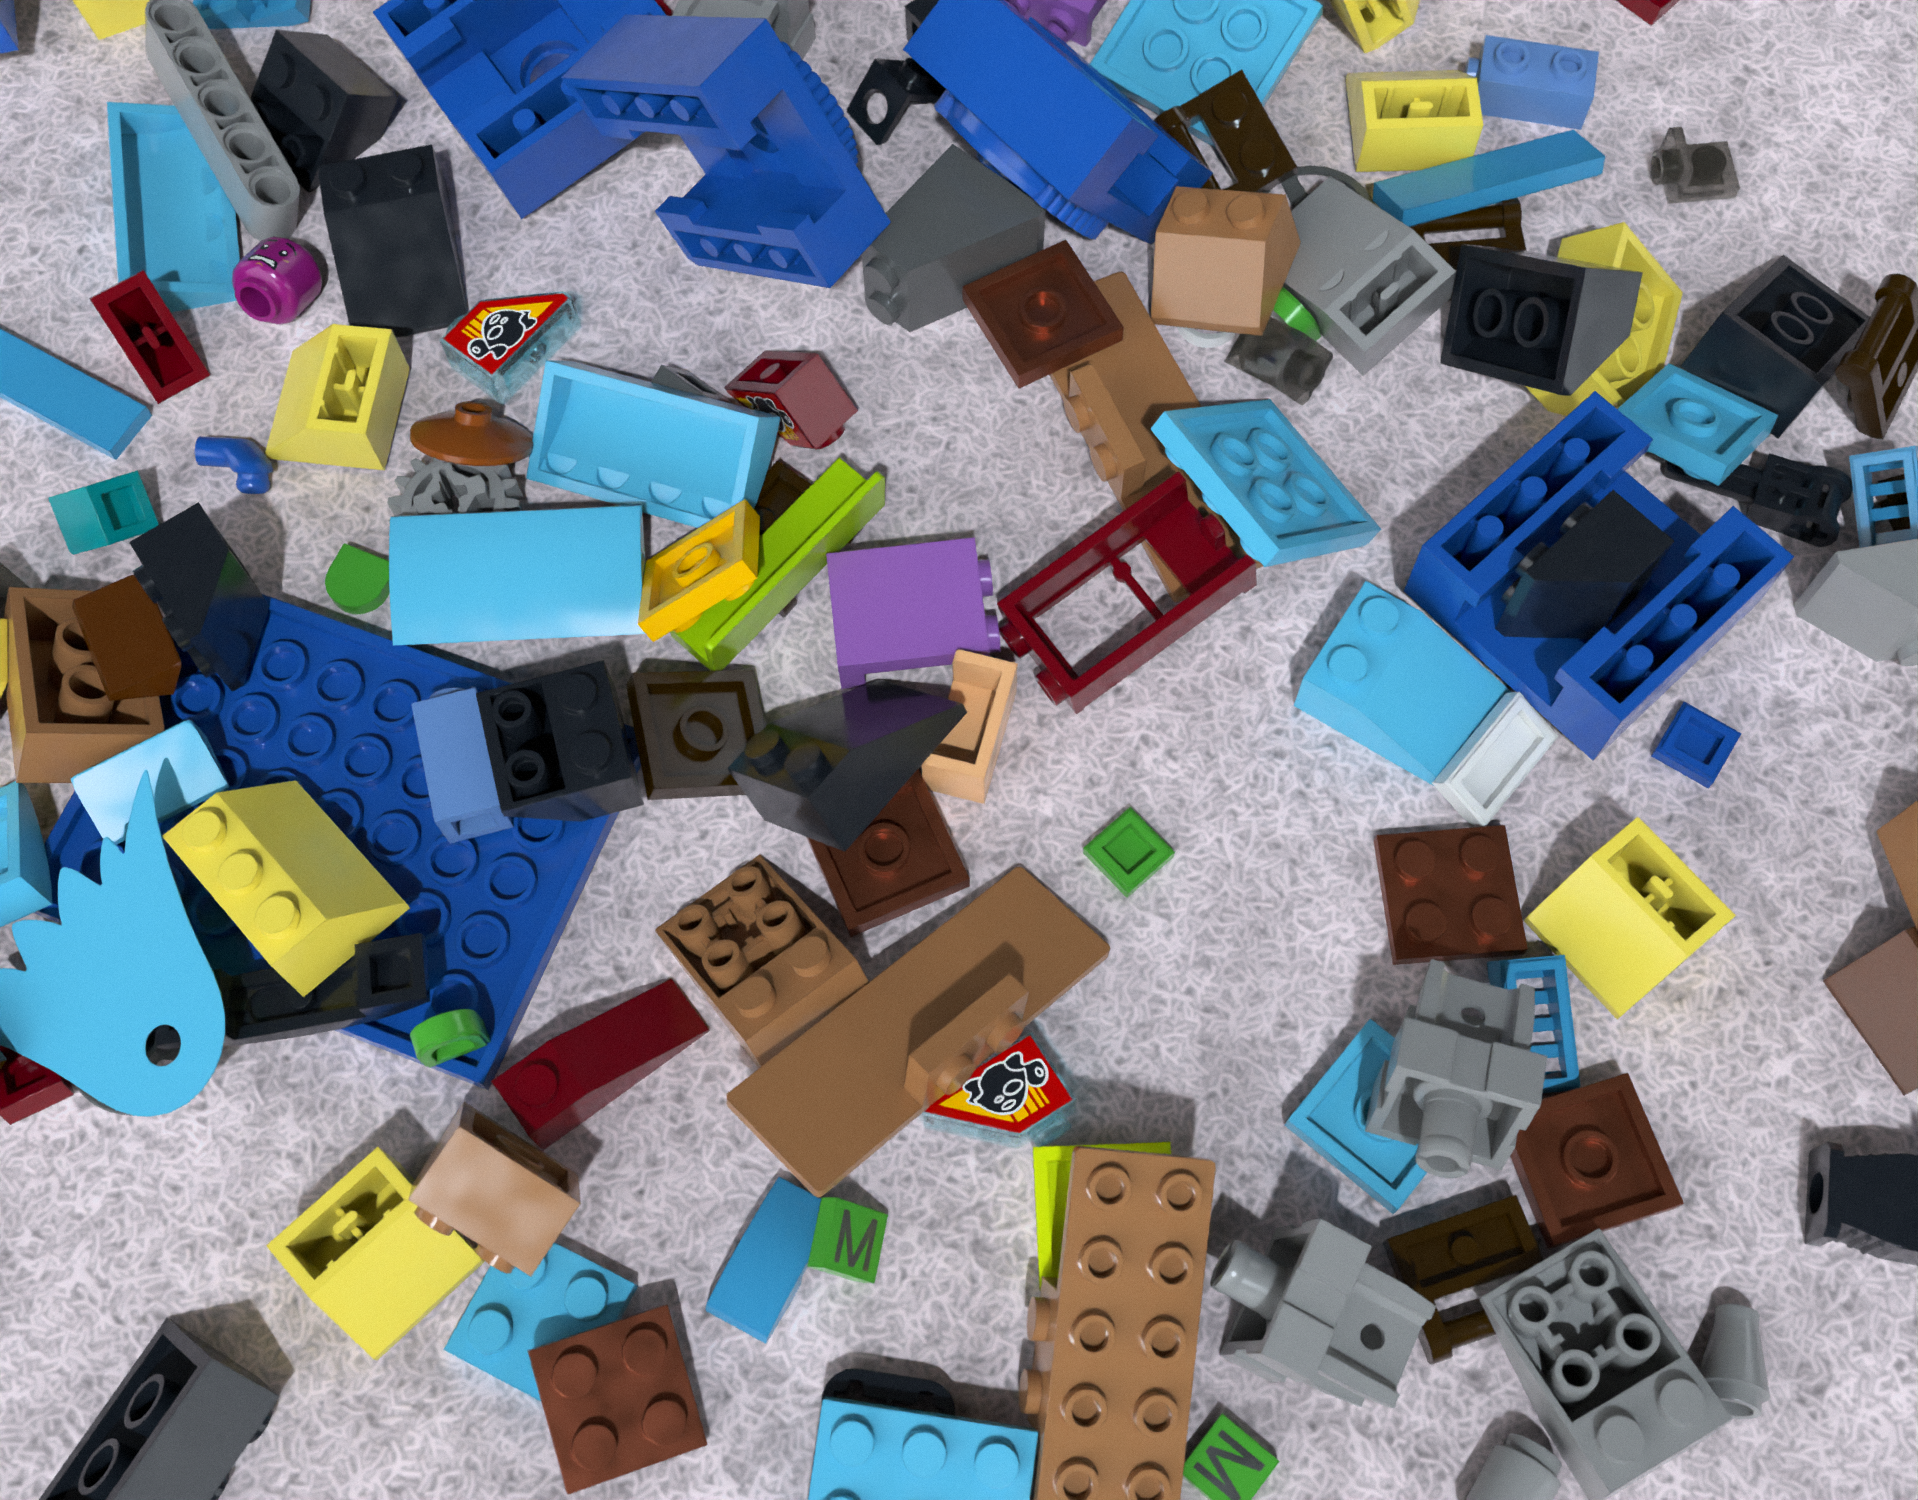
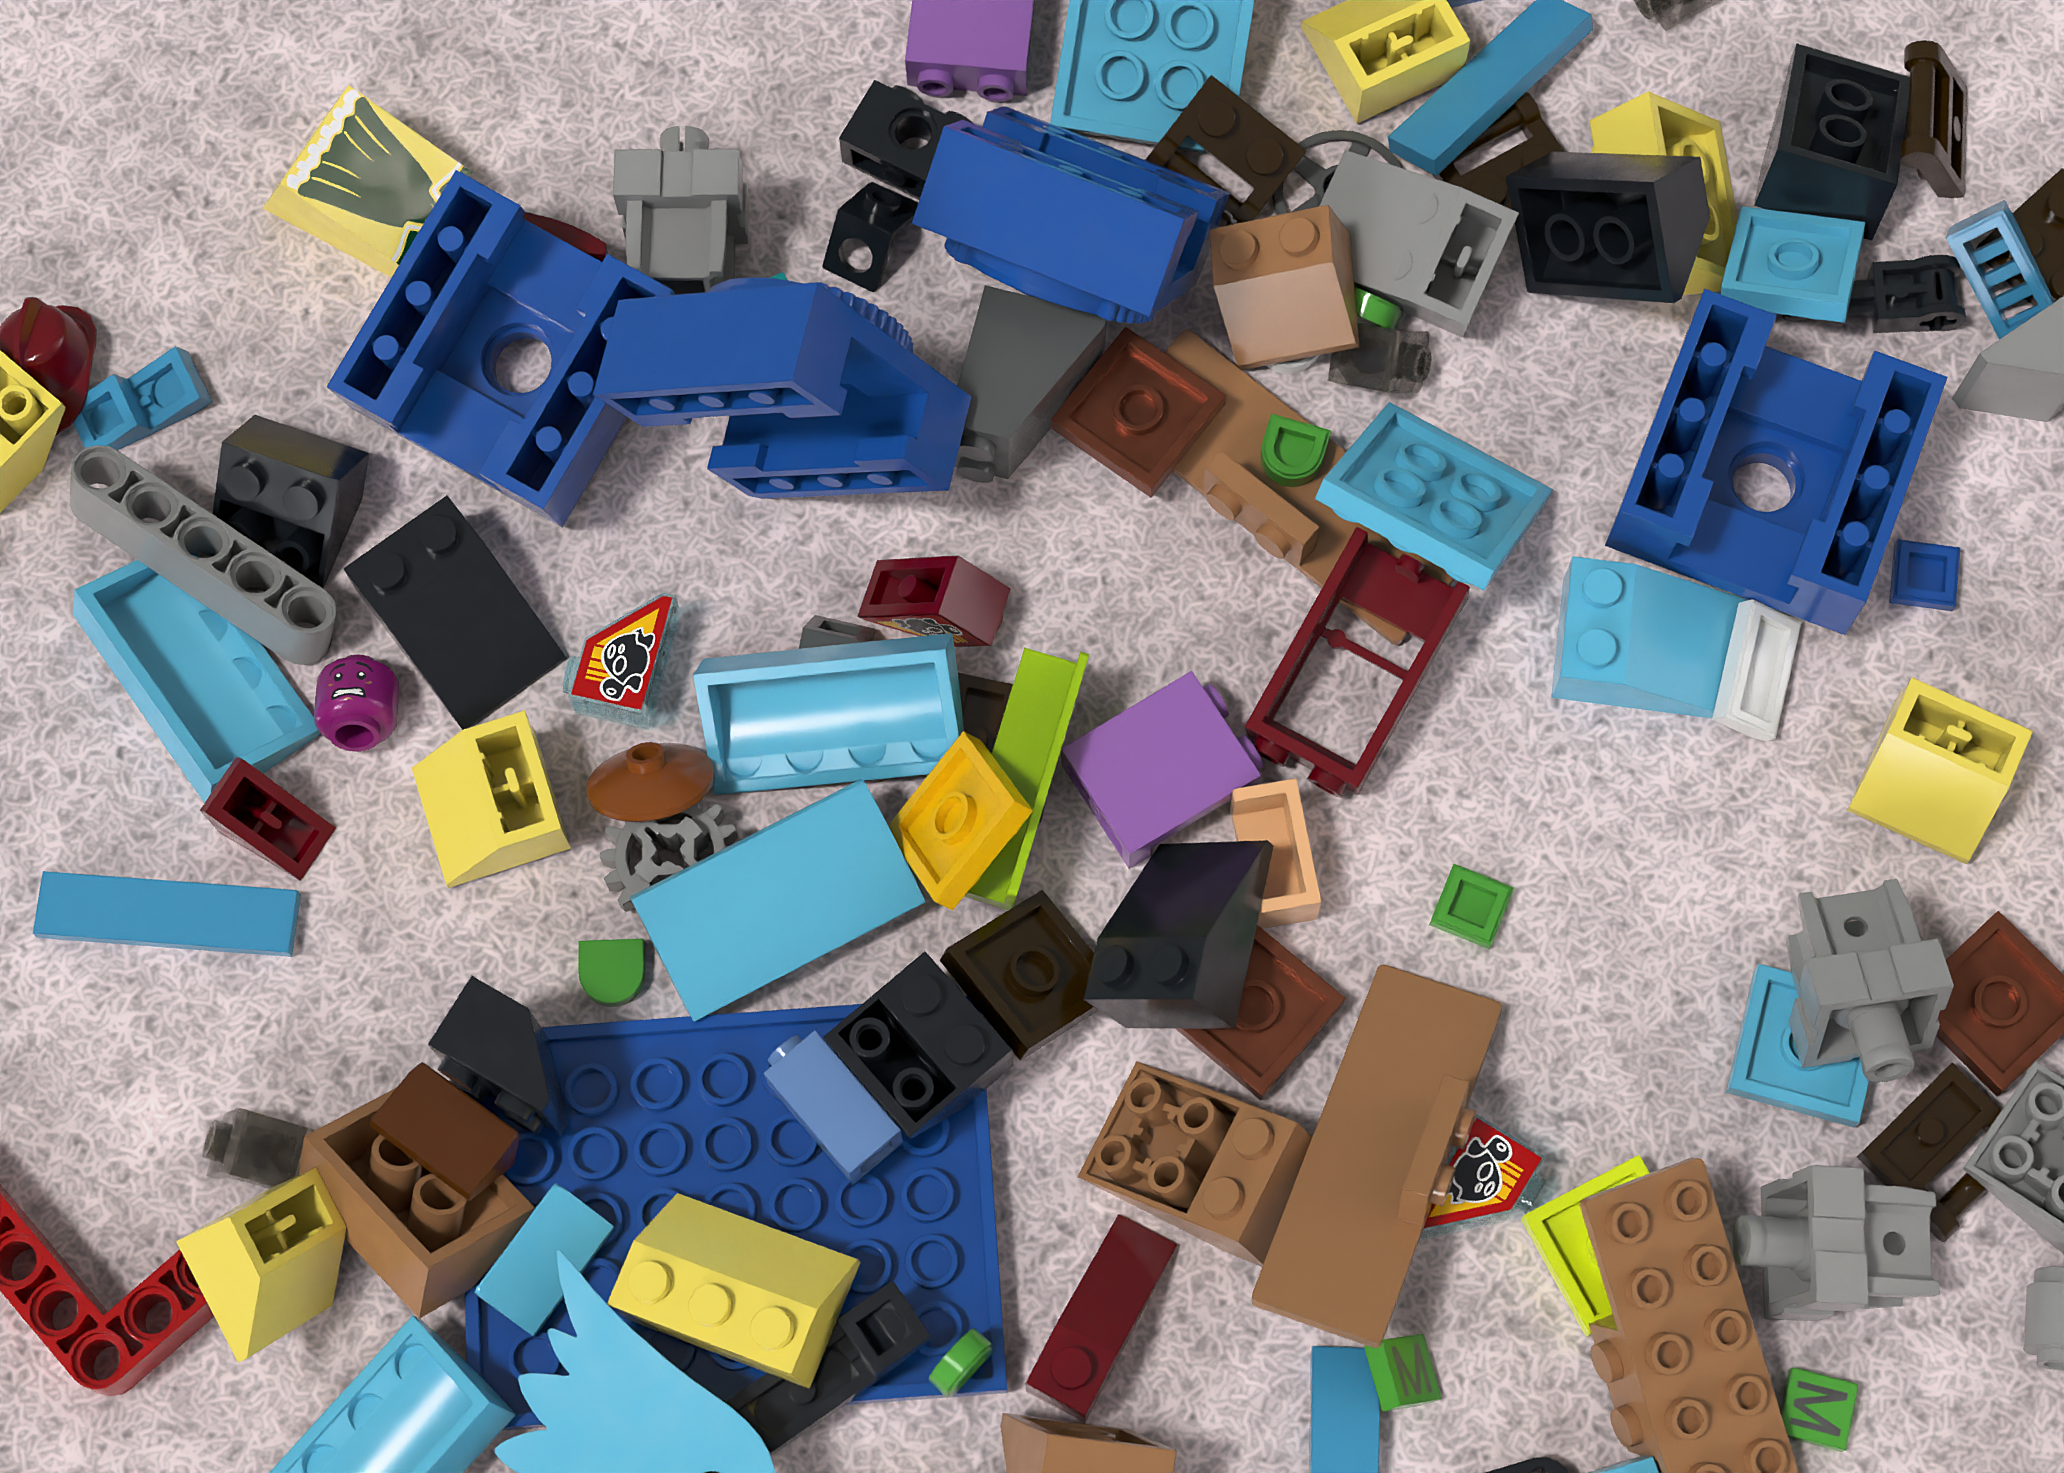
camera: 25 degrees left, 5 degrees up
teal panel [48,470,159,555] -> none
blue arm [195,436,273,494] -> none
copper plate [1373,825,1528,965] -> none
dark azure slope [1487,955,1581,1093] -> none
black slope [1495,490,1674,639] -> none
none -> bright green tile [1260,414,1331,487]

